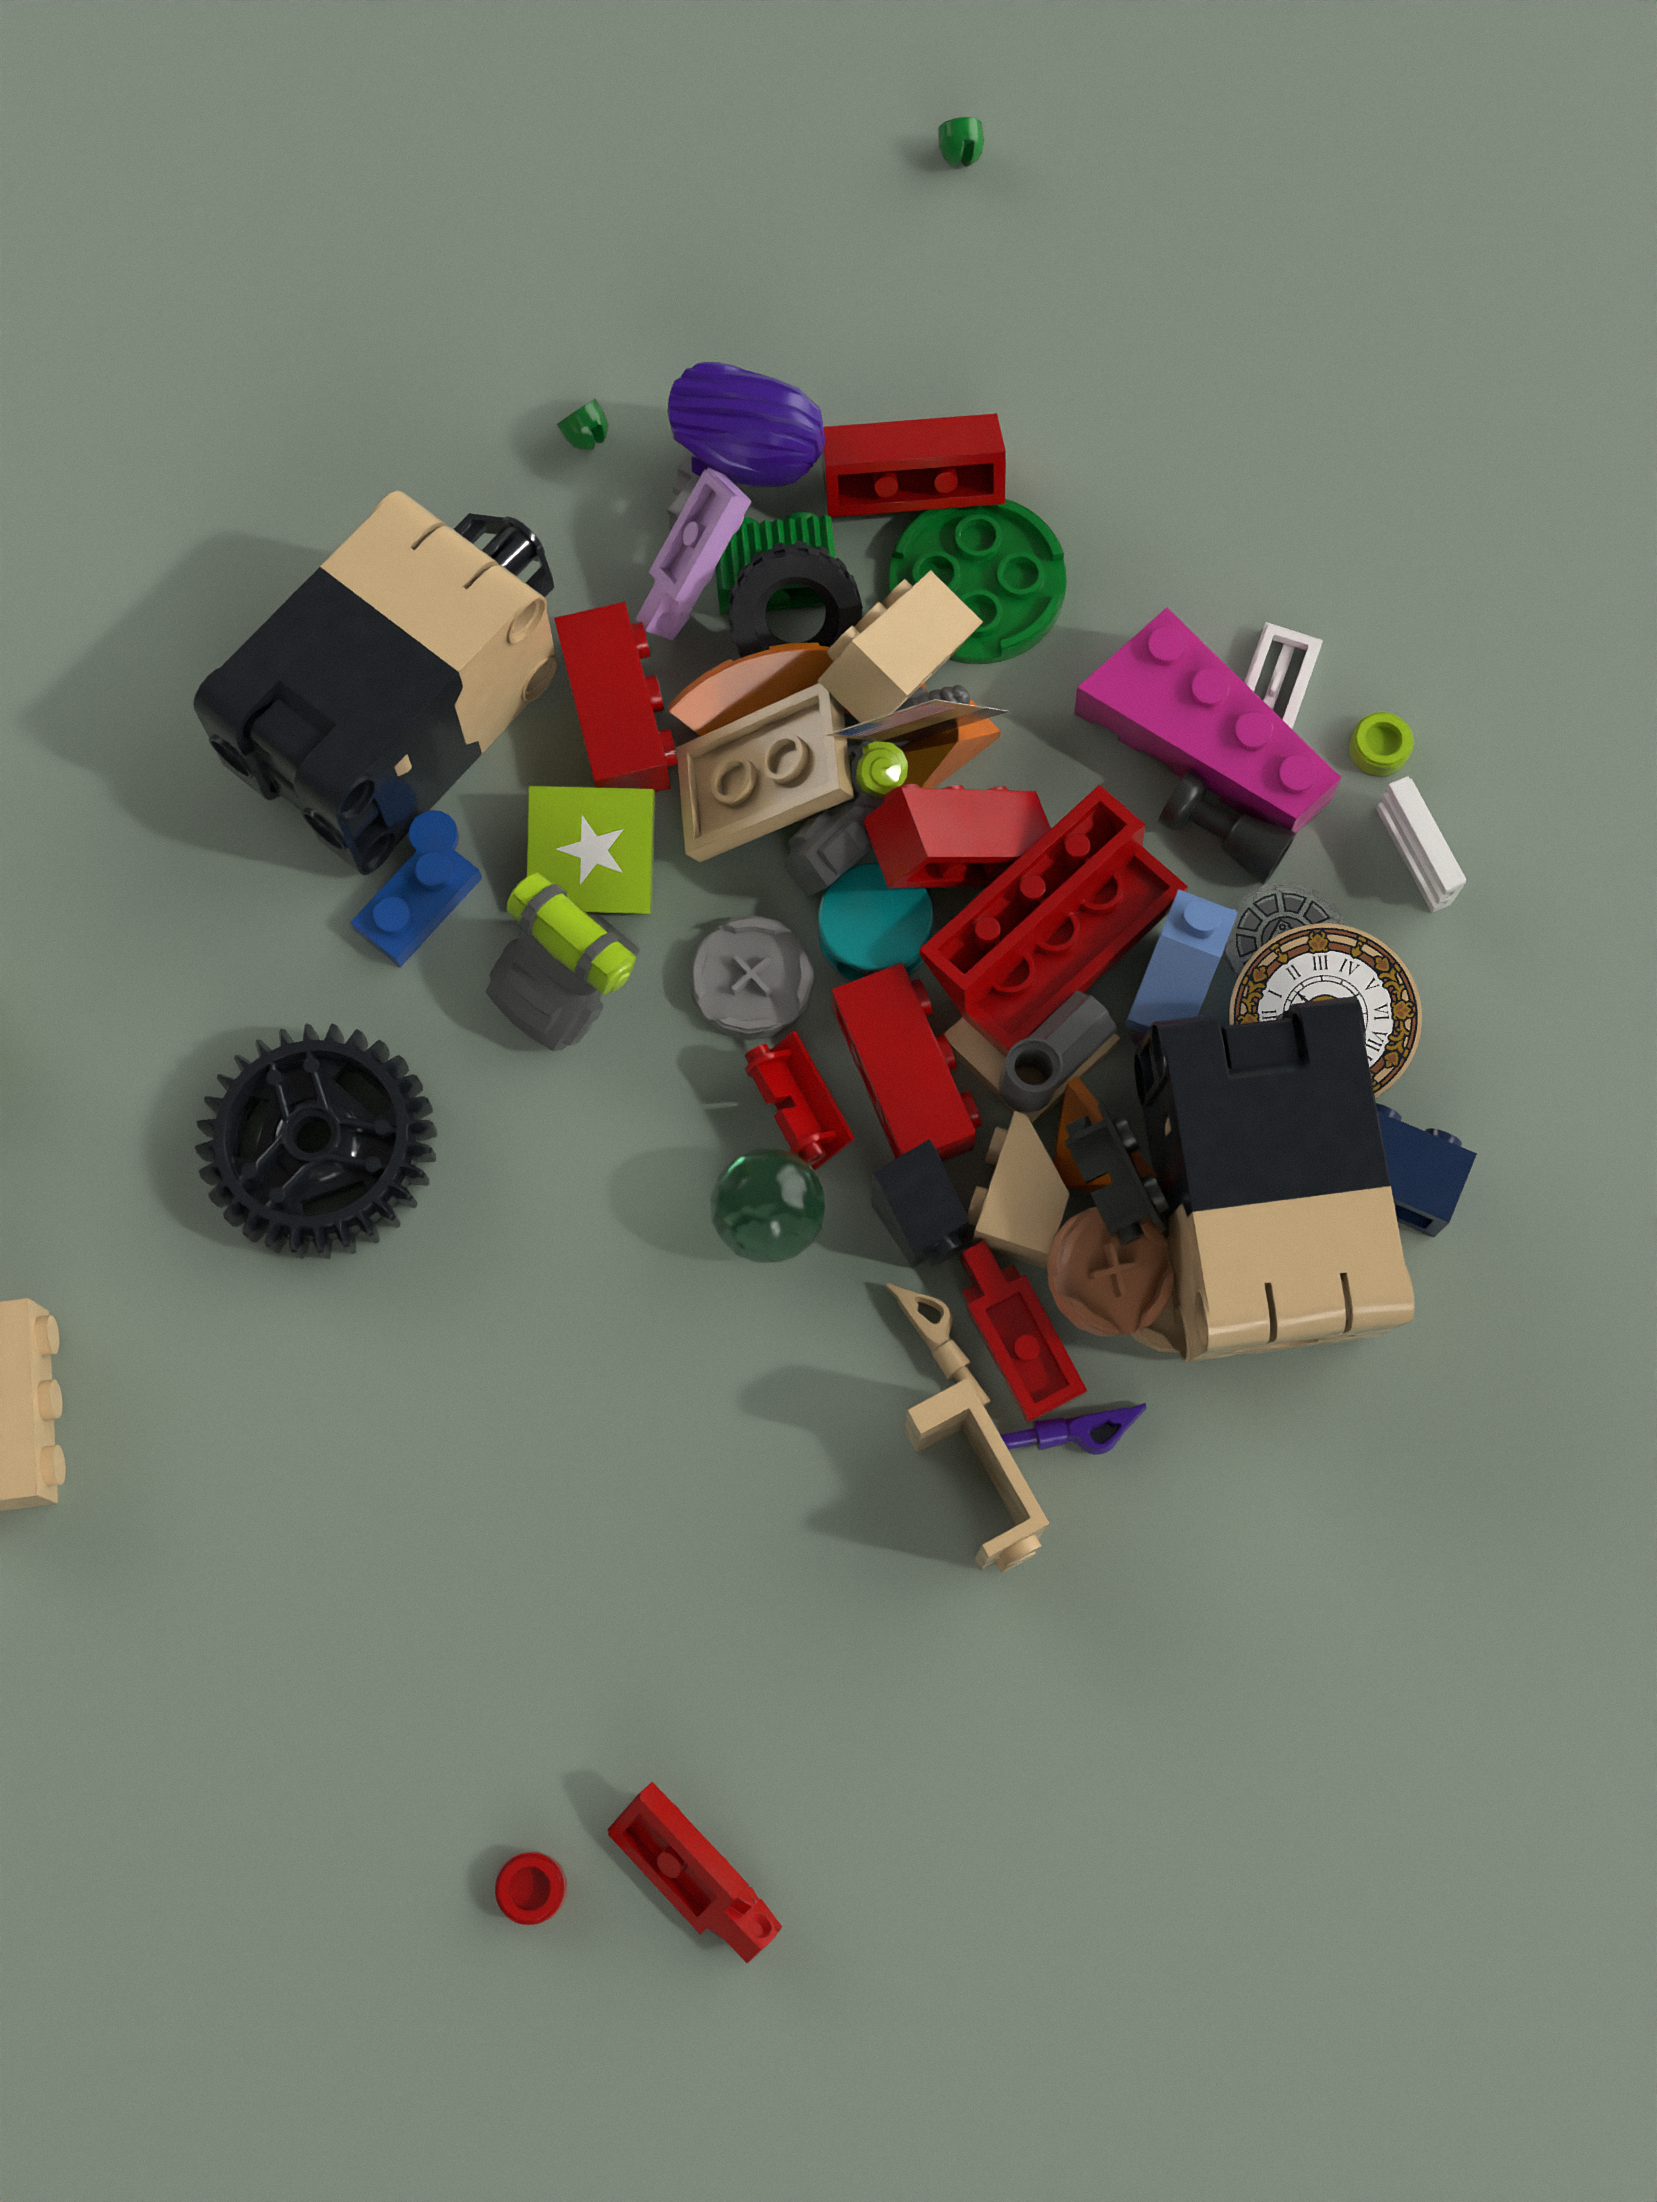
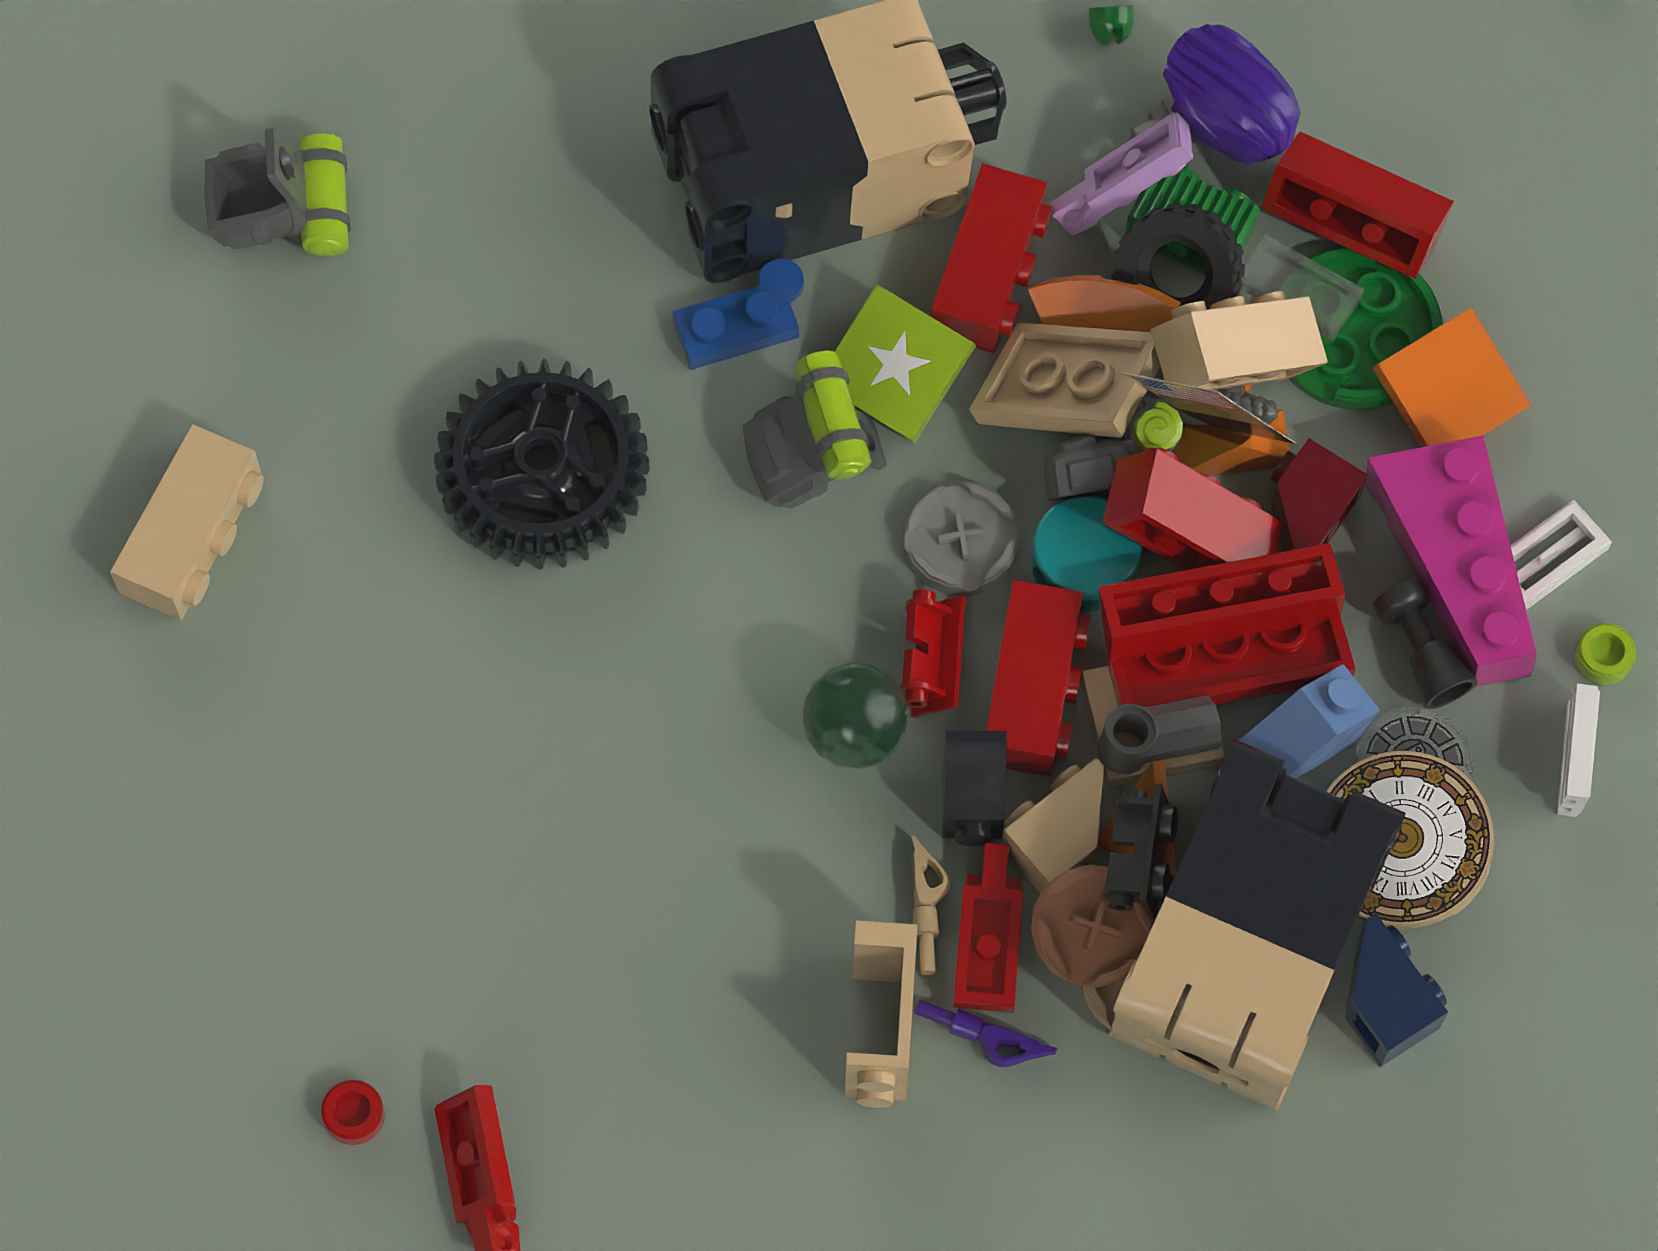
camera: 30 degrees right, 5 degrees down
none -> clear tile [1240,234,1364,342]
none -> dark red slope [1271,438,1368,552]
none -> orange tile [1372,307,1531,447]

